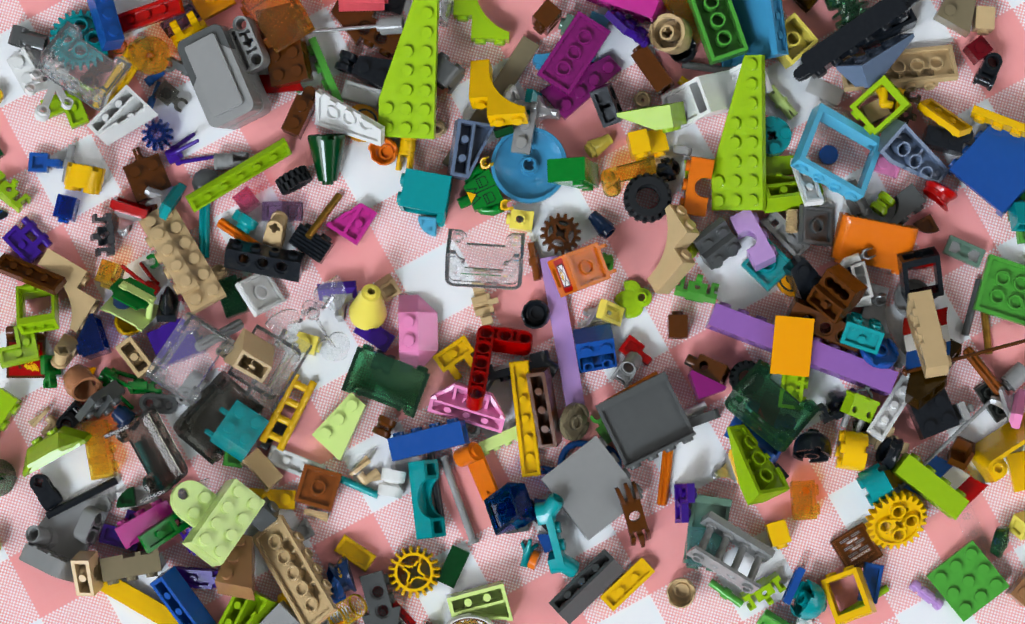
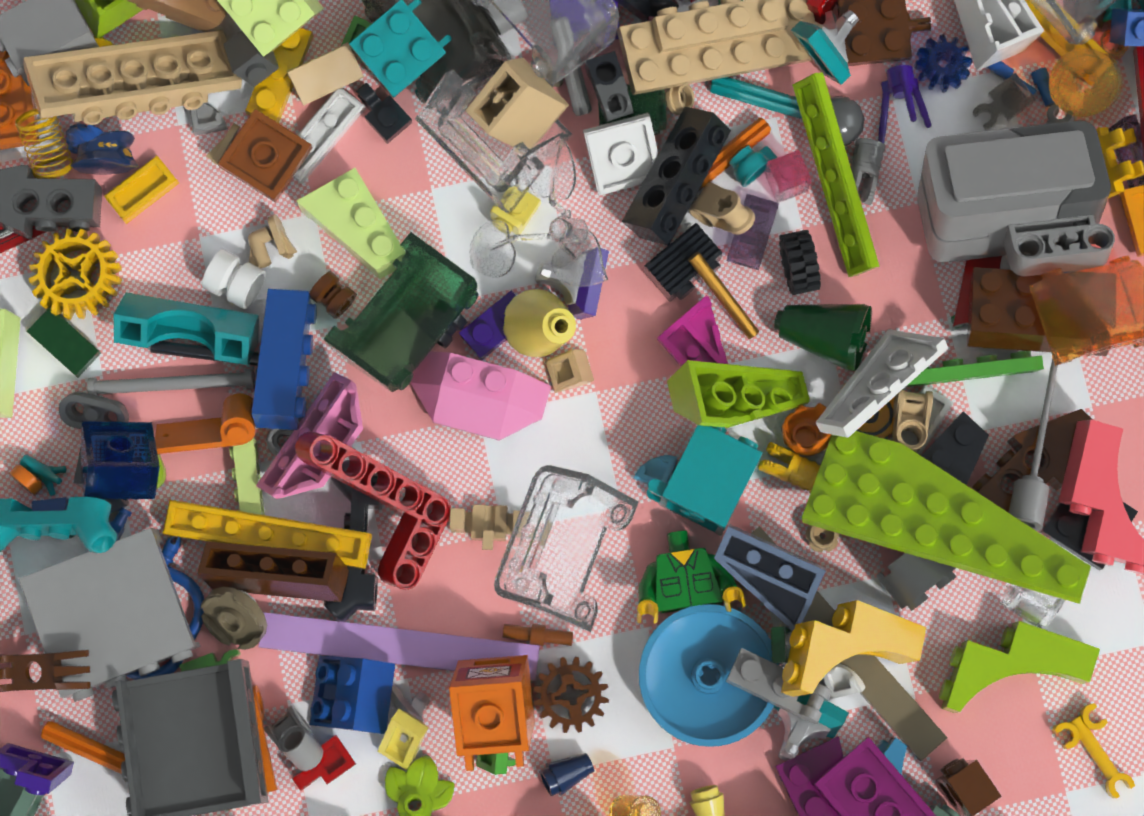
camera: 105 degrees right, 5 degrees down
yellow bar [259,372,317,451] -> none
reddish brown brick [281,86,316,140] -> none
teal bar [326,469,379,499] -> none
black wheel [334,50,359,75] -> none
yellow plate [433,335,474,381] -> none
light yellow brick [506,209,534,233] -> none
black hair [521,299,550,329] -> none
green wedge [547,157,599,191] -> none
none -> dark grey plate [59,391,129,429]
none -> leg [584,51,633,122]
none -> lime wedge [667,360,810,428]
none -> tan piece [891,388,933,453]

